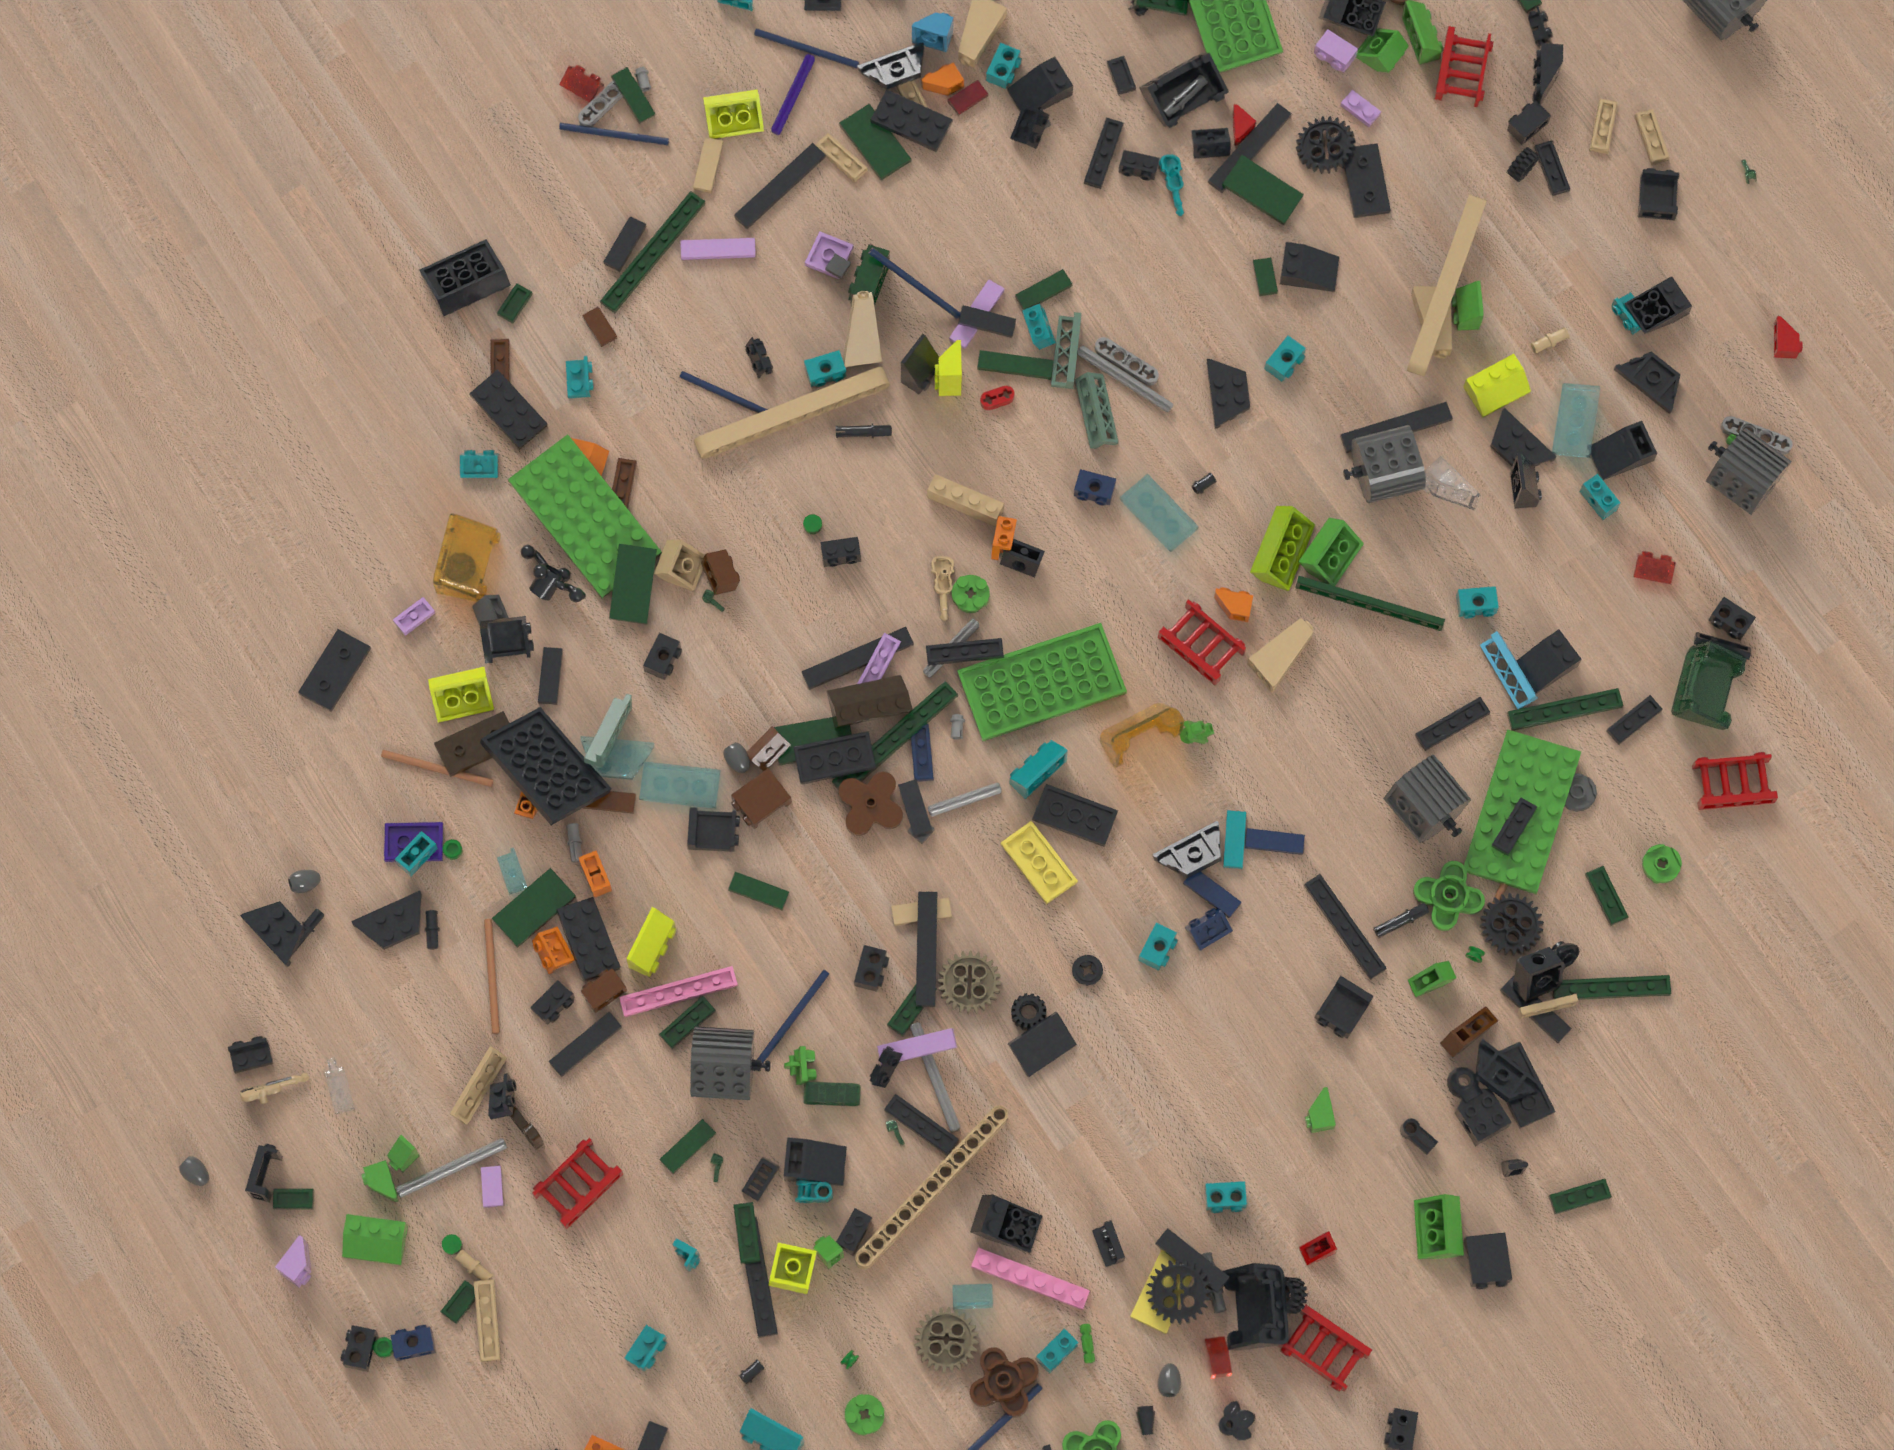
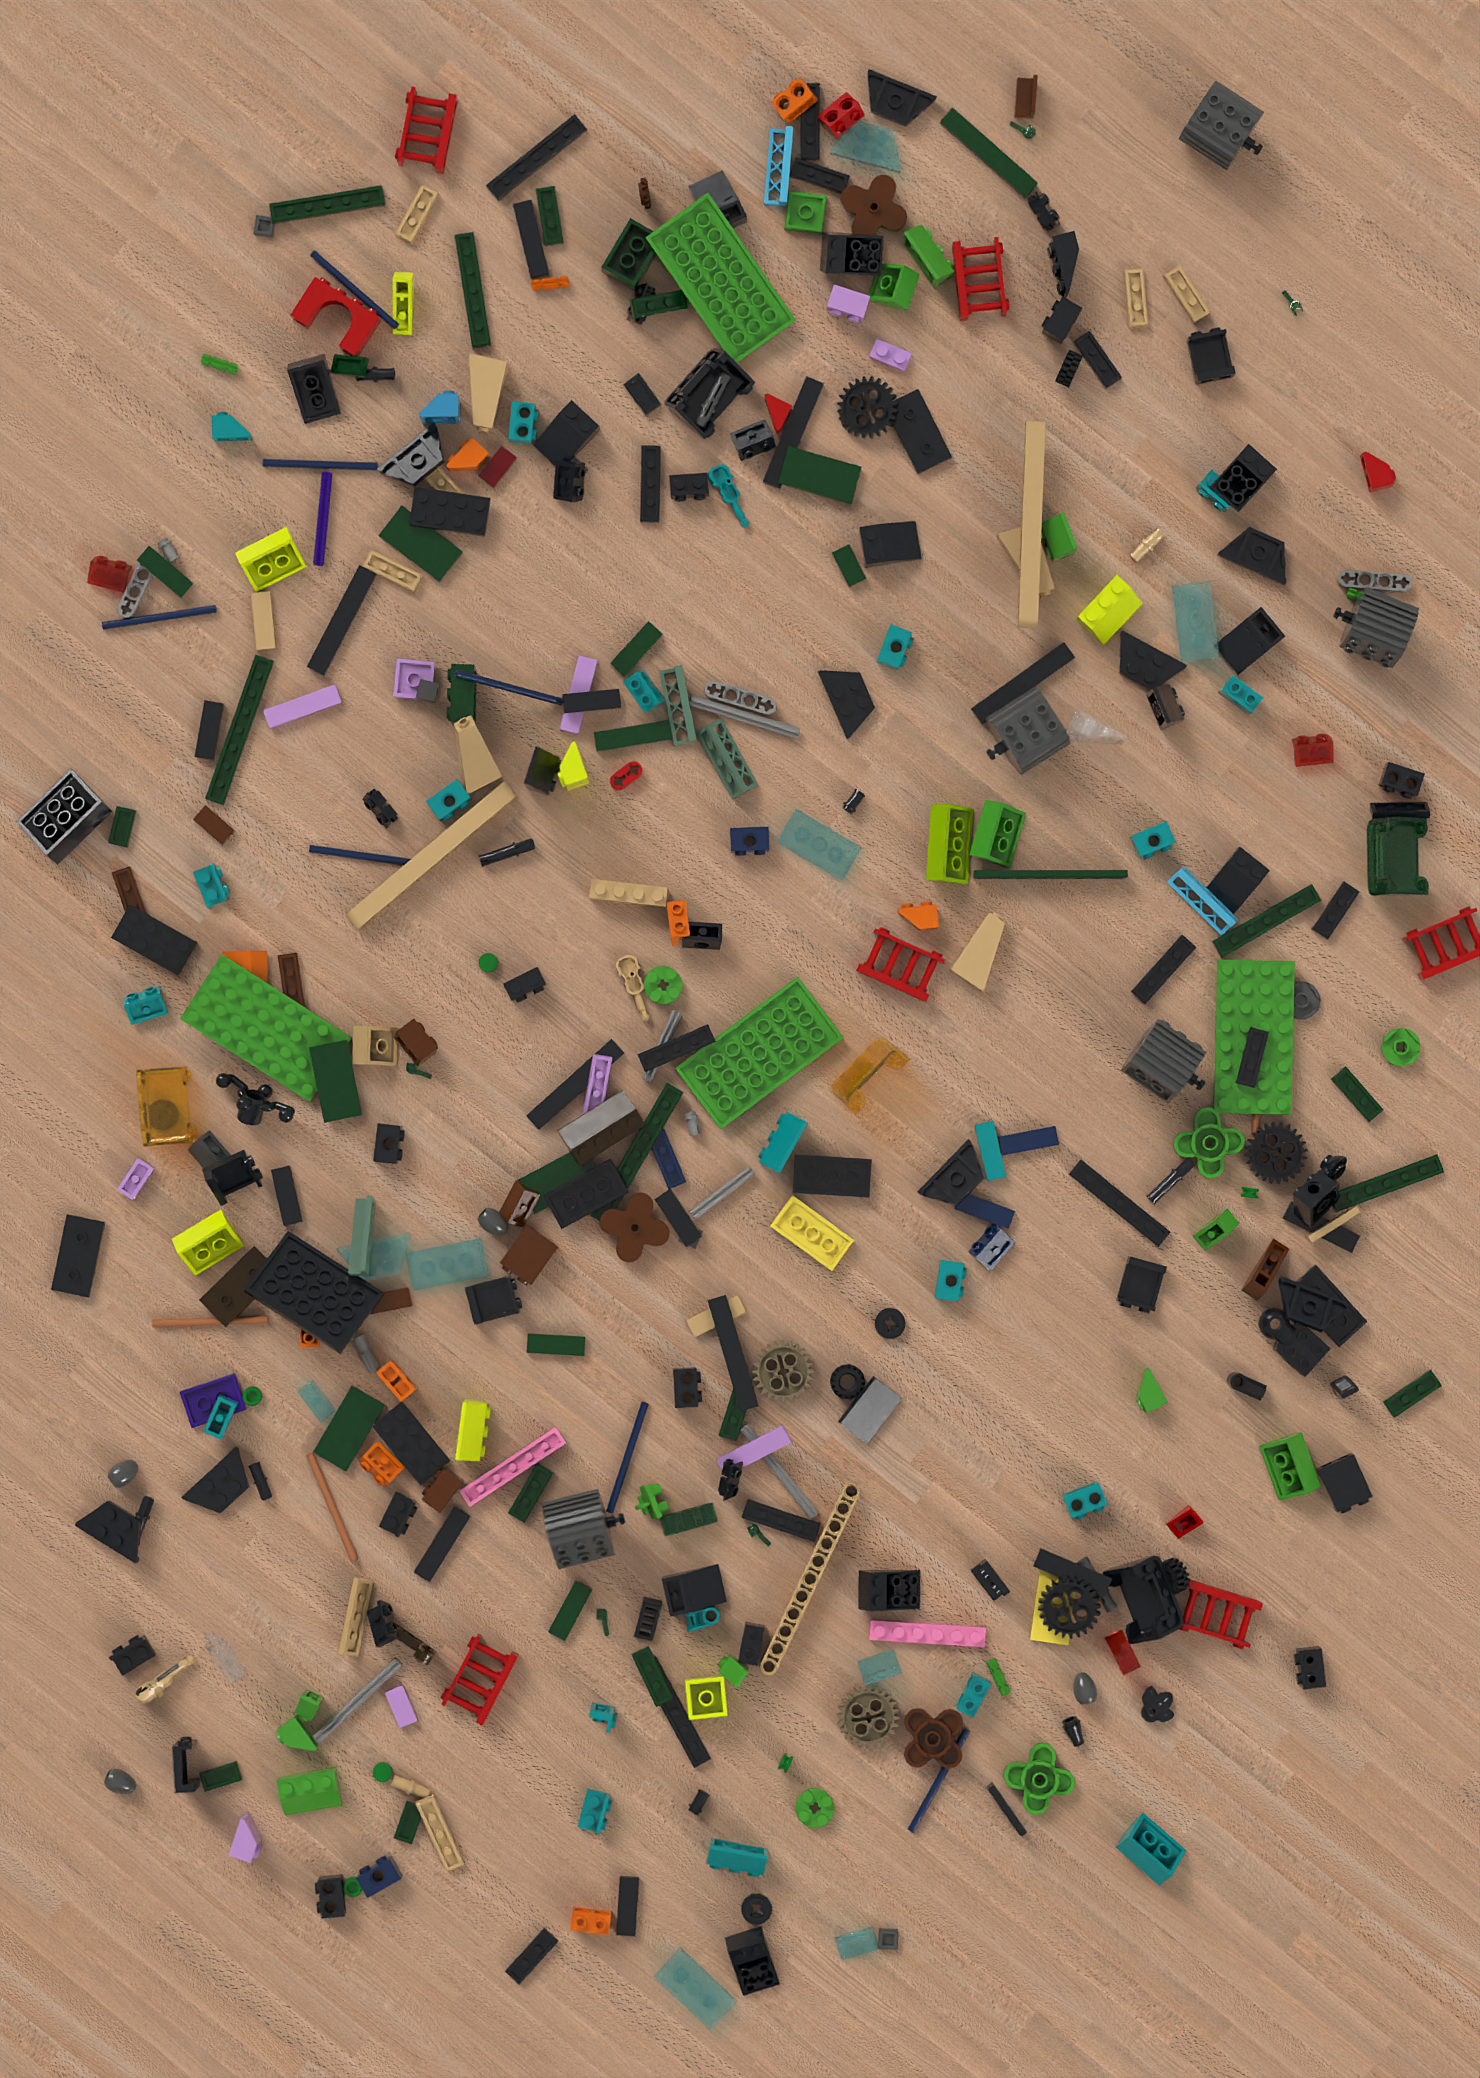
camera: 20 degrees left, 15 degrees up
bright green hips [1180,720,1214,744] -> none

